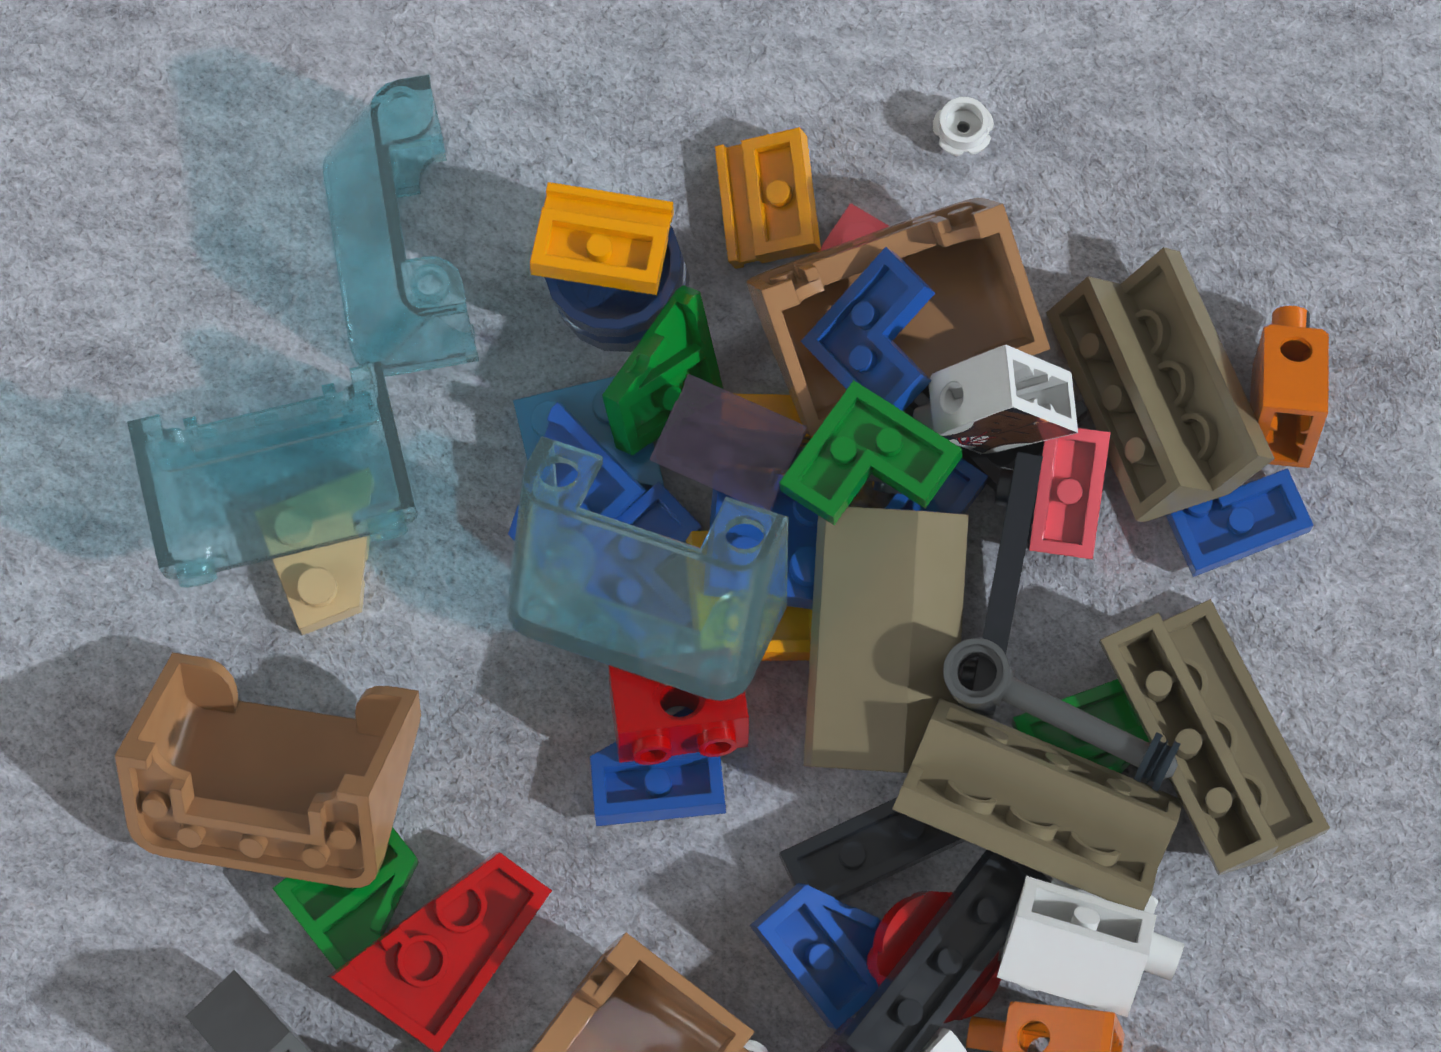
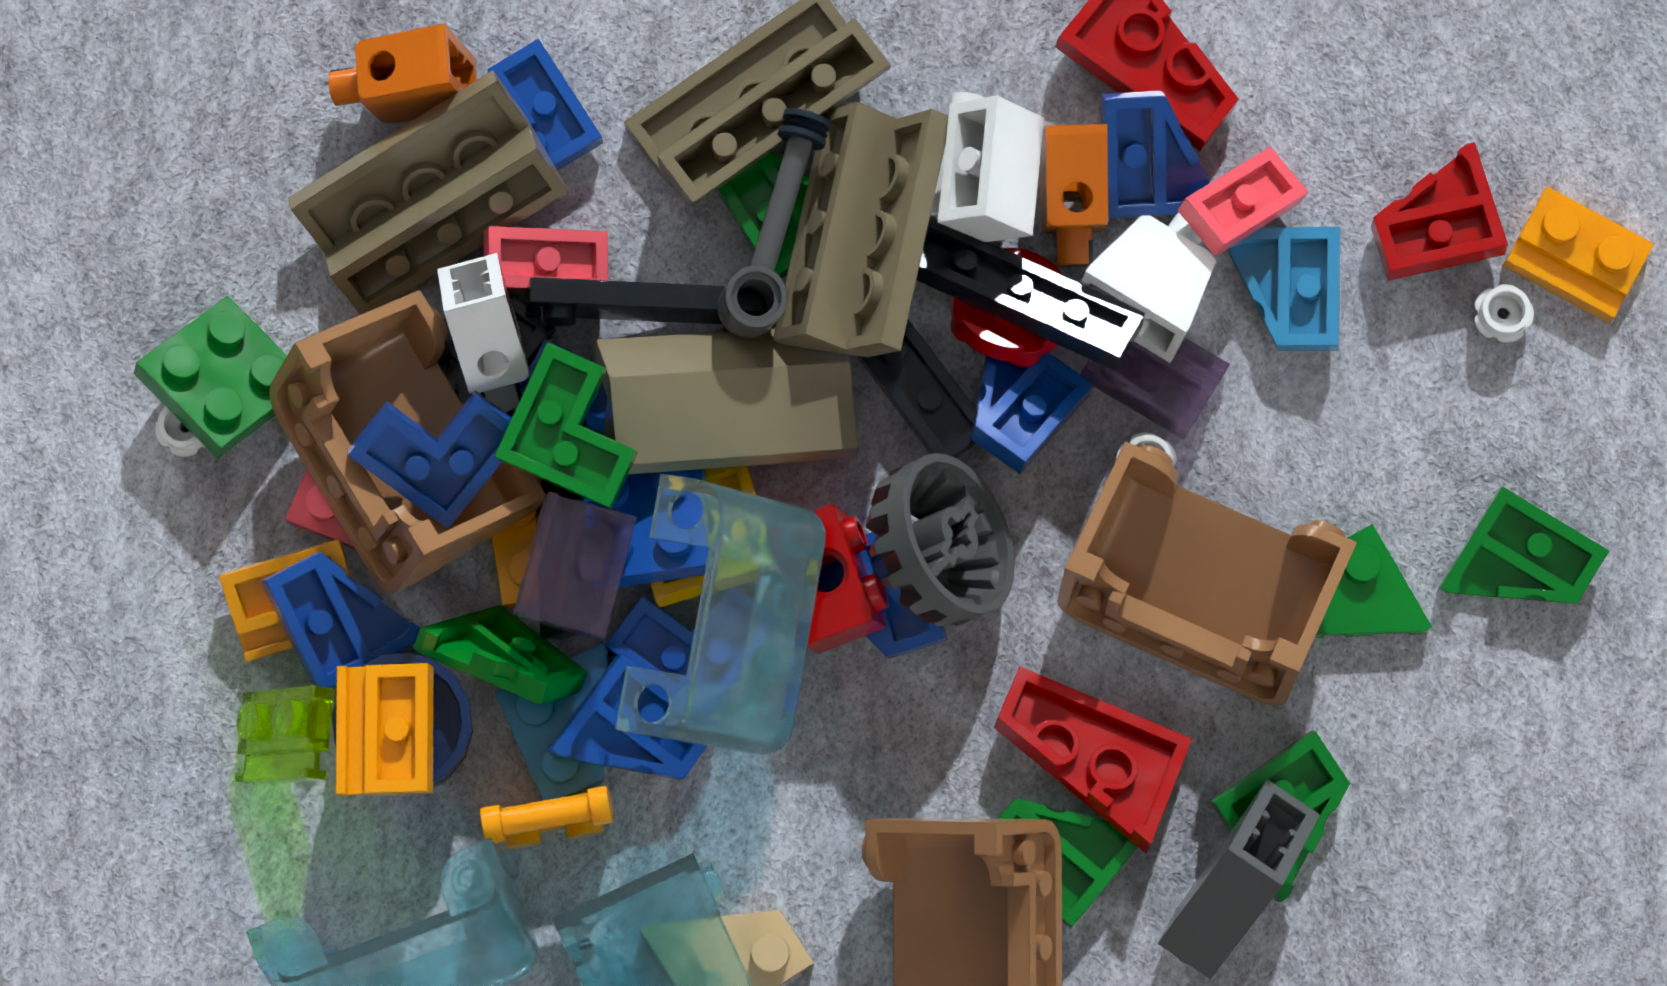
camera: 105 degrees left, 5 degrees up
none -> green plate [134,295,287,459]
none -> clear neon green plate [234,685,335,785]
none -> blue wing [260,552,420,692]
none -> light orange plate [480,785,616,850]
none -> dark grey gear [866,453,1015,627]

